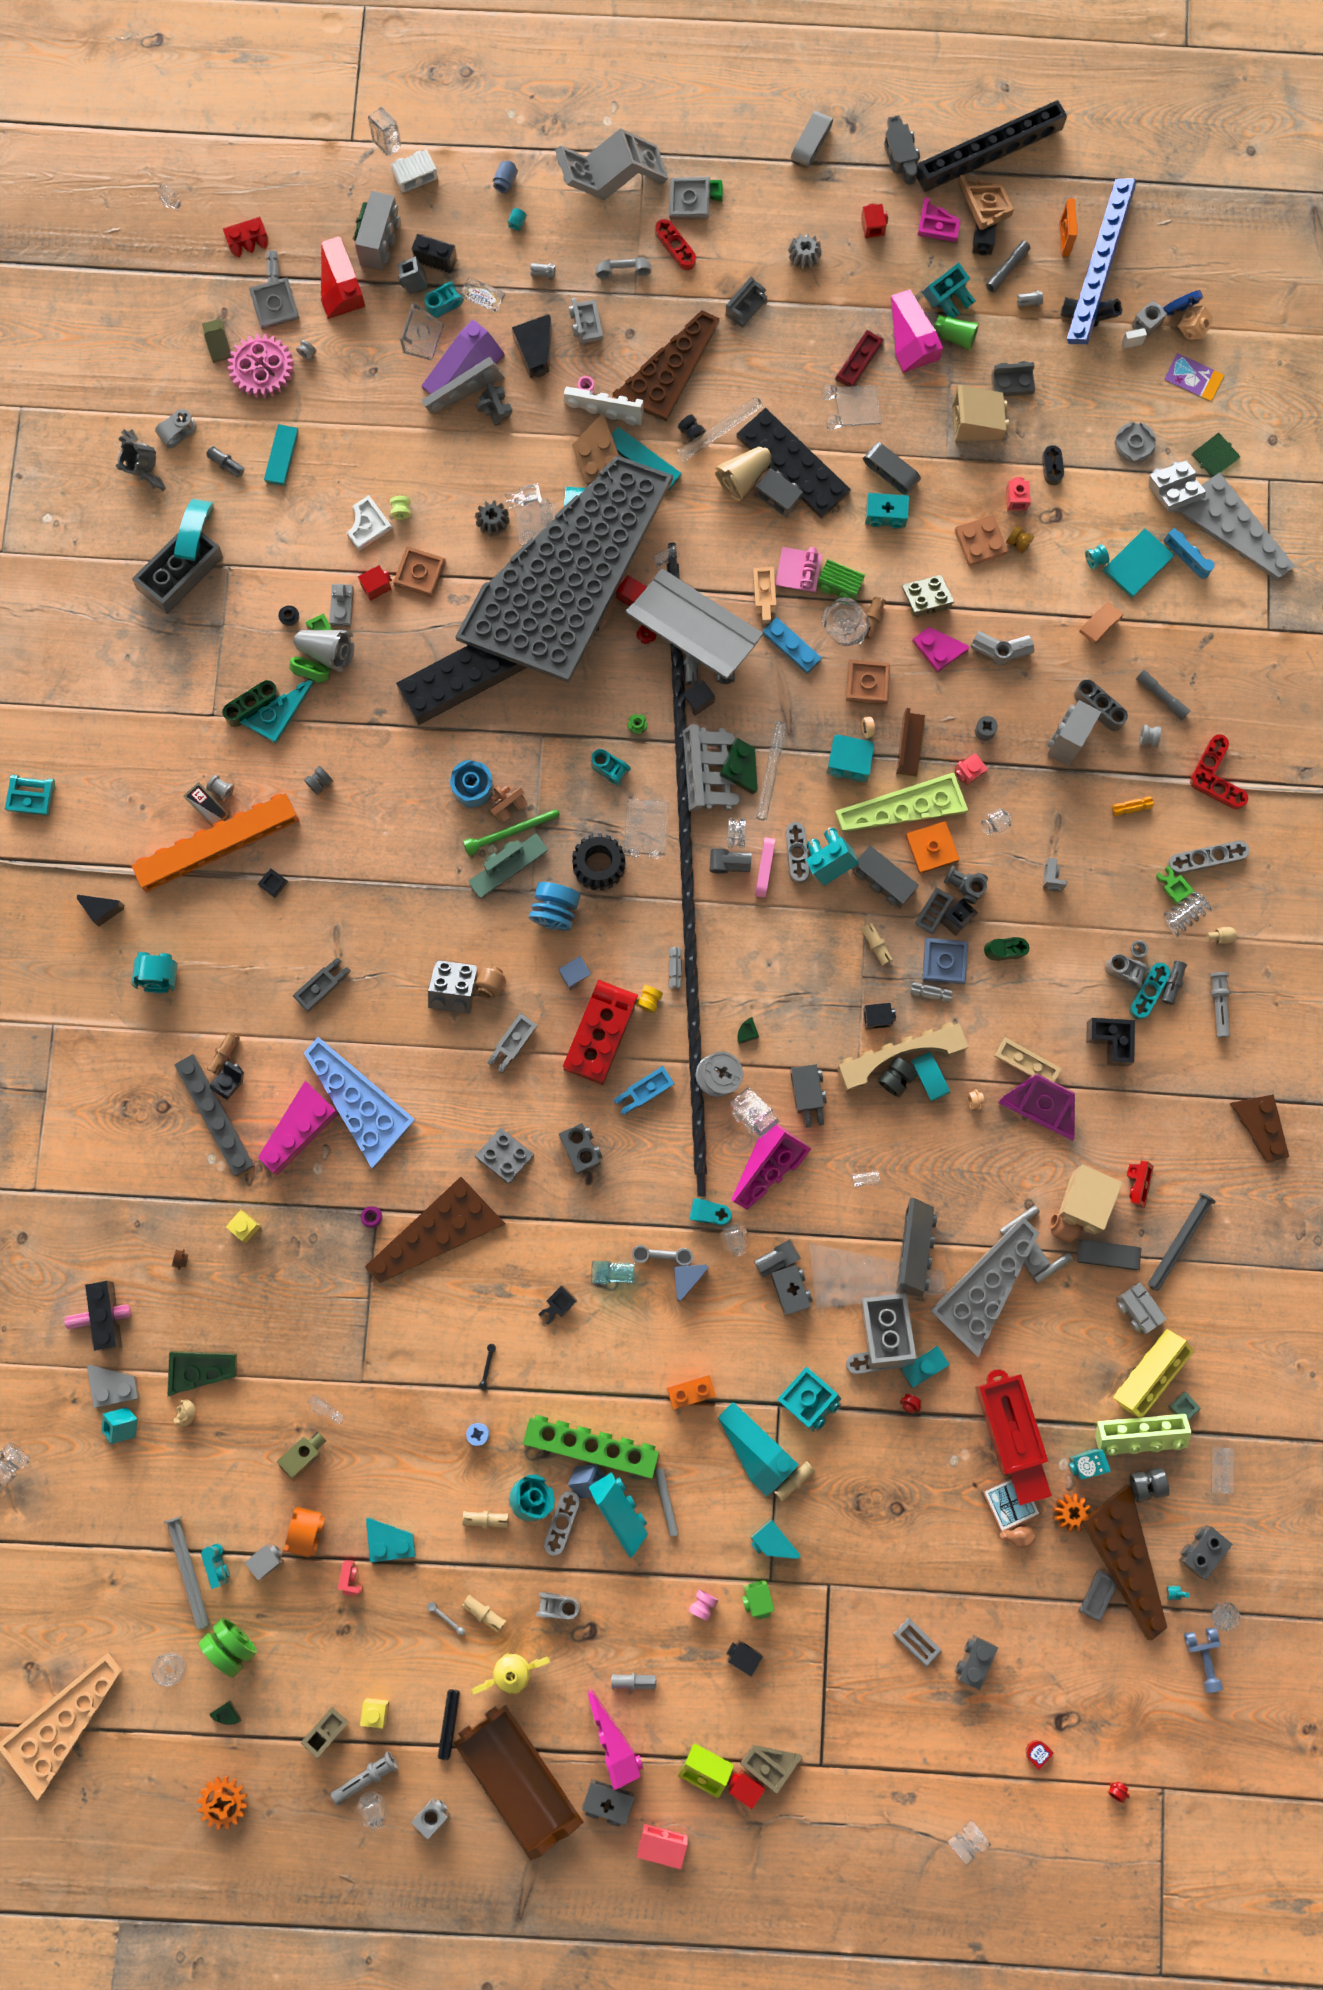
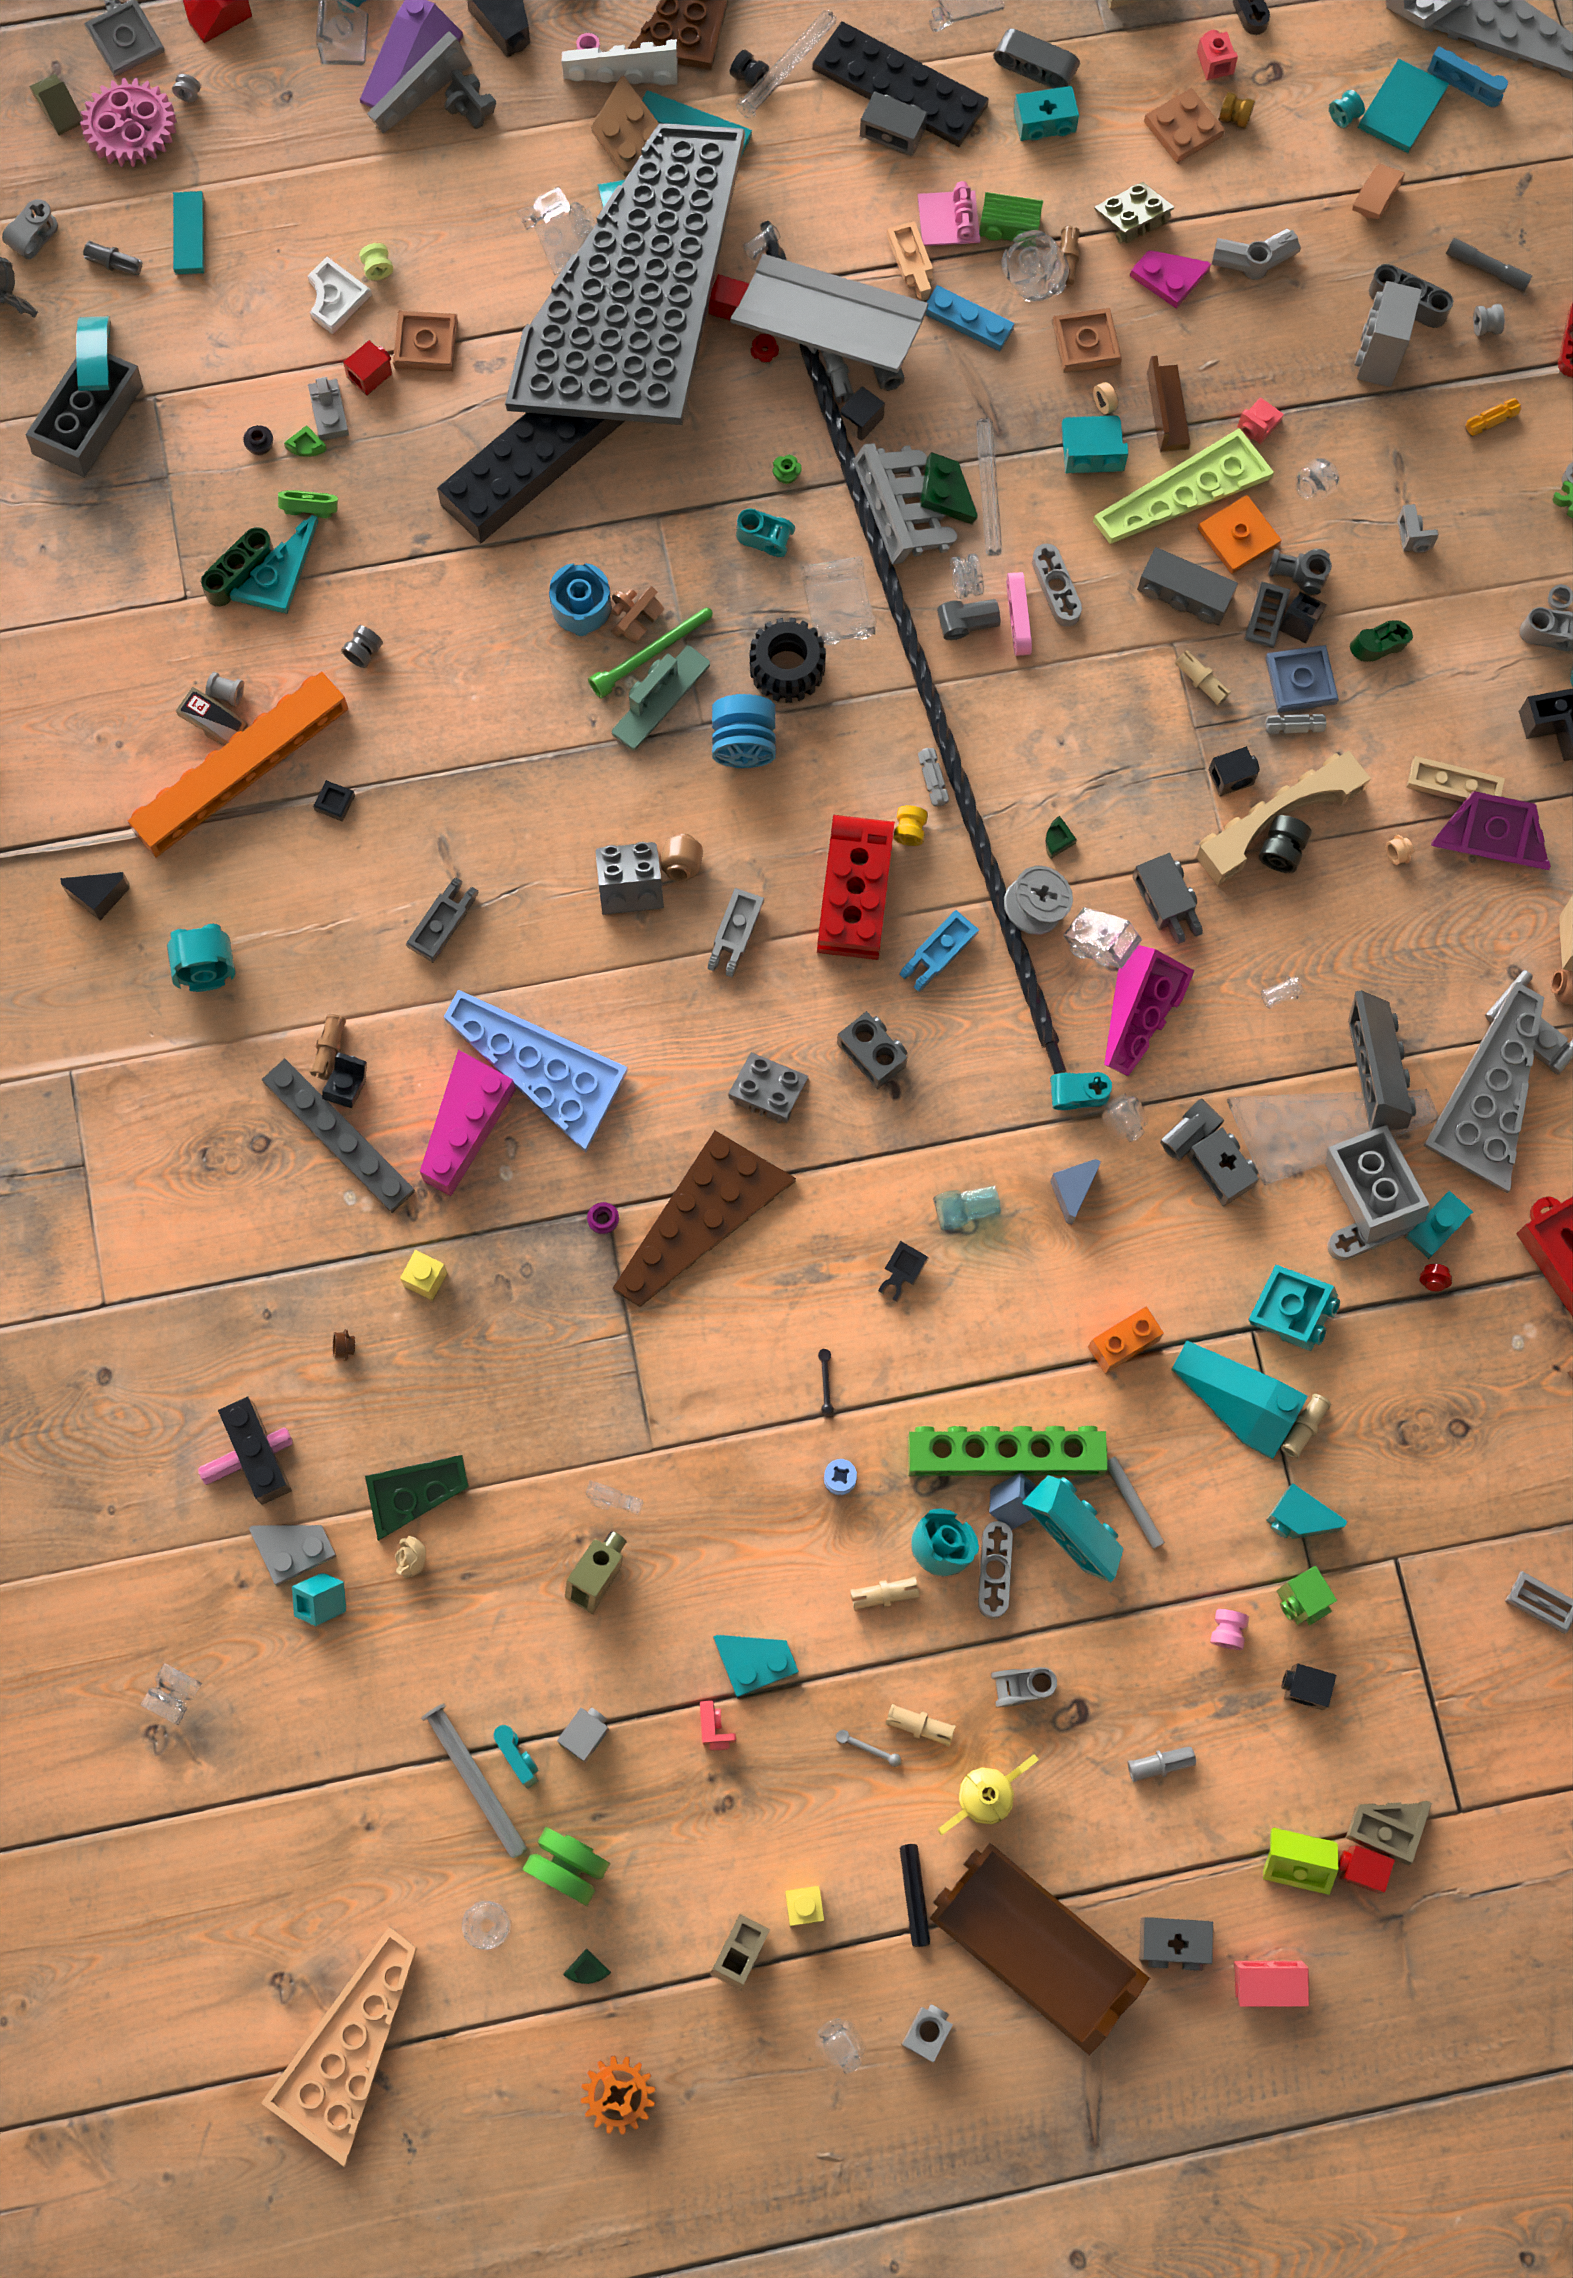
camera: 15 degrees left, 5 degrees down
orange brick [283,1506,325,1558] -> none
light grey cone [294,630,354,672] -> none
light grey pin [331,1751,398,1805] -> none
dark grey gear [475,500,510,537] -> none
sand blue panel [559,956,591,991] -> none
dark pink wedge [588,1689,644,1790] -> none
light grey bar [632,1245,693,1266] -> none
tan cone [715,446,772,501] -> none
teal brick [806,828,859,886] -> none
teal slope [911,1052,951,1102] -> none
dark grey wheel [974,716,998,741] -> none

